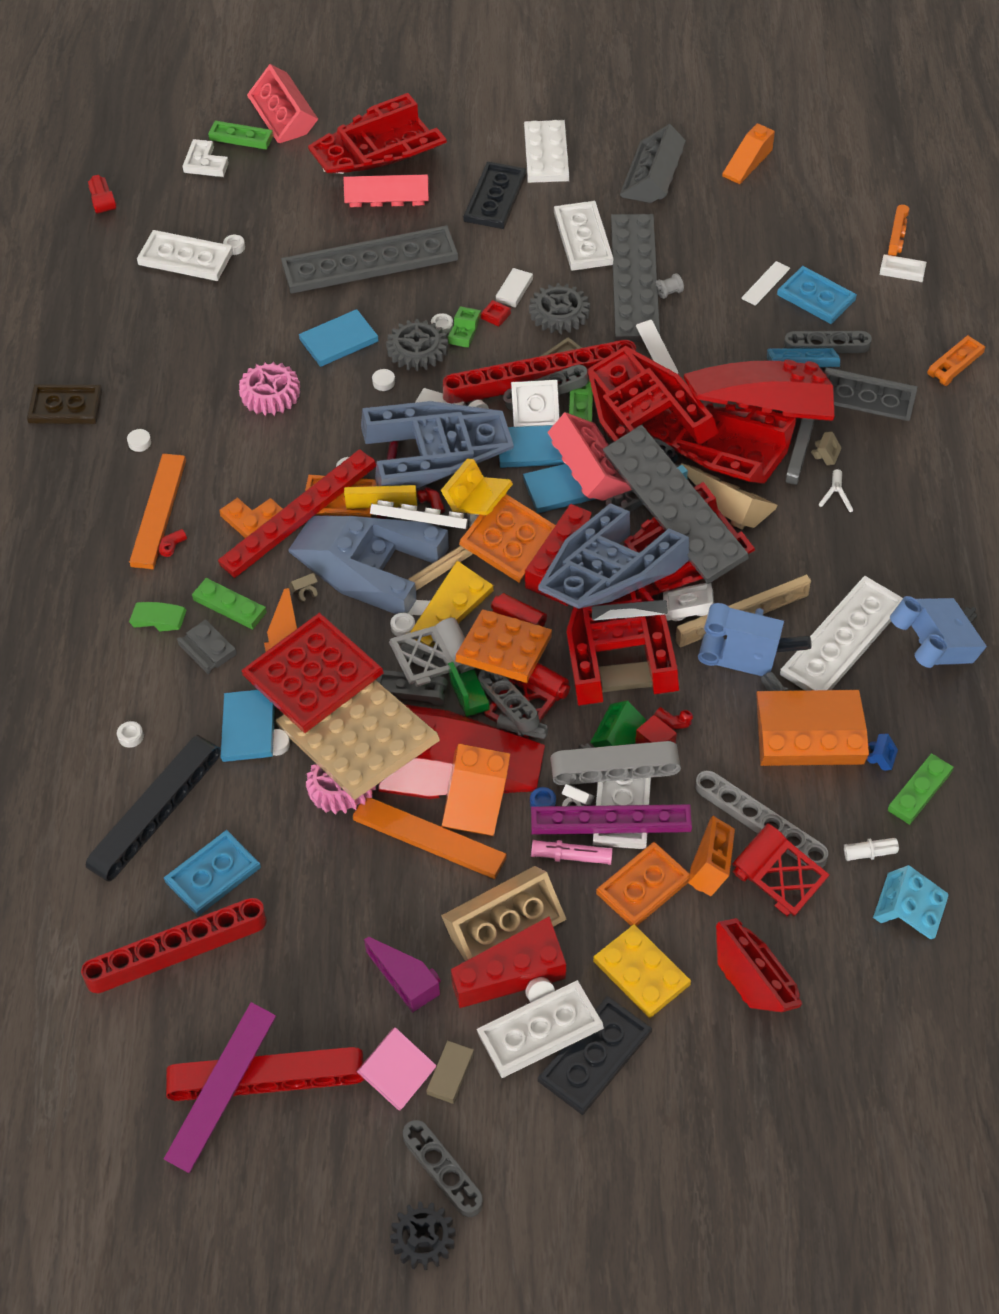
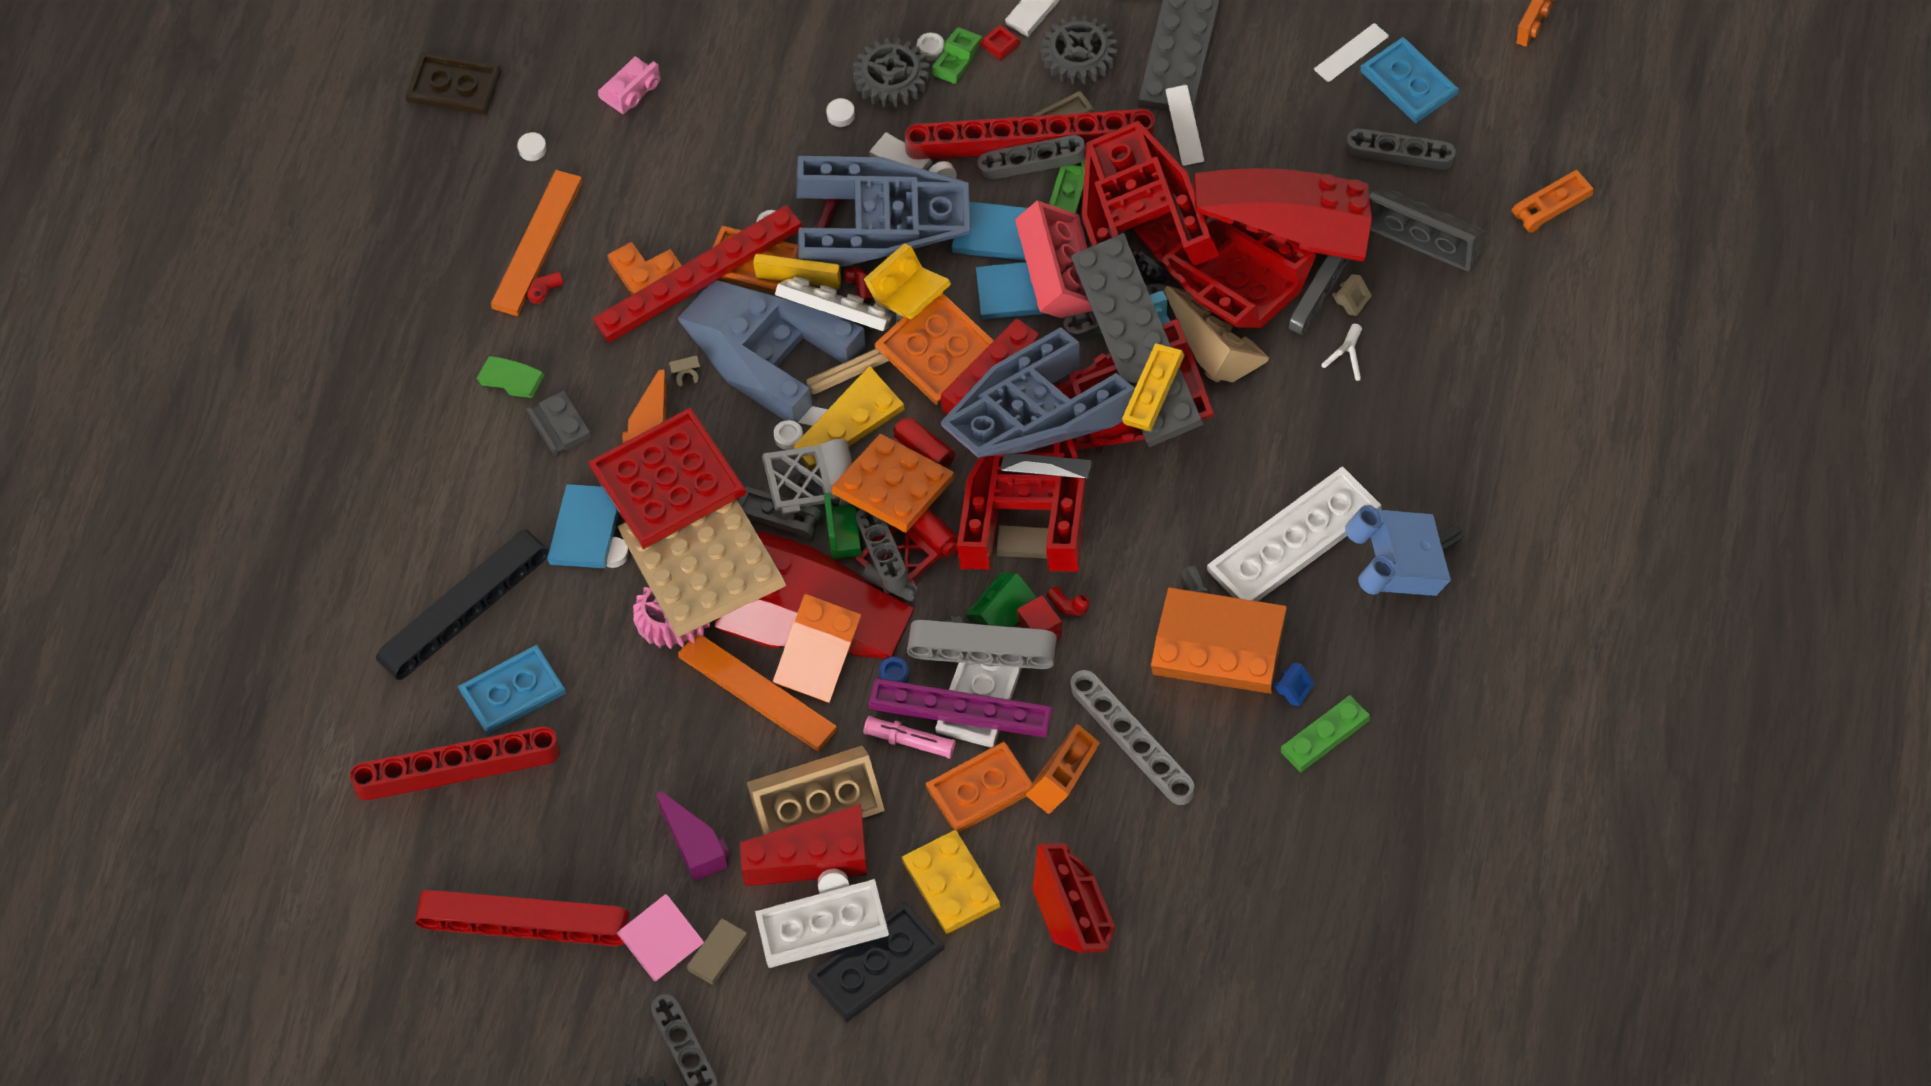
camera: 15 degrees right, 5 degrees up
white tile [117,721,144,747] -> none
magenta tile [164,1002,277,1173] -> none
bright green plate [192,578,267,630] -> none
bright pink gear [239,361,300,416] -> none
dark azure tile [299,309,378,367] -> none
white plate [511,380,559,427] -> none
white tile [562,784,595,806] -> none
light grey bush [655,273,684,299] -> none
white plate [663,583,714,621] -> none
tan tile [676,575,811,647] -> none
medium blue piece [698,603,812,676] -> none
red piece [732,823,830,917] -> none
dark azure tile [767,348,840,367] -> none
white axle [844,838,899,861] -> none
medium azure bracket [873,865,948,939] -> none
white tile [879,255,927,282] -> none
none -> bright pink bracket [598,56,661,115]
none -> yellow plate [1122,343,1184,432]

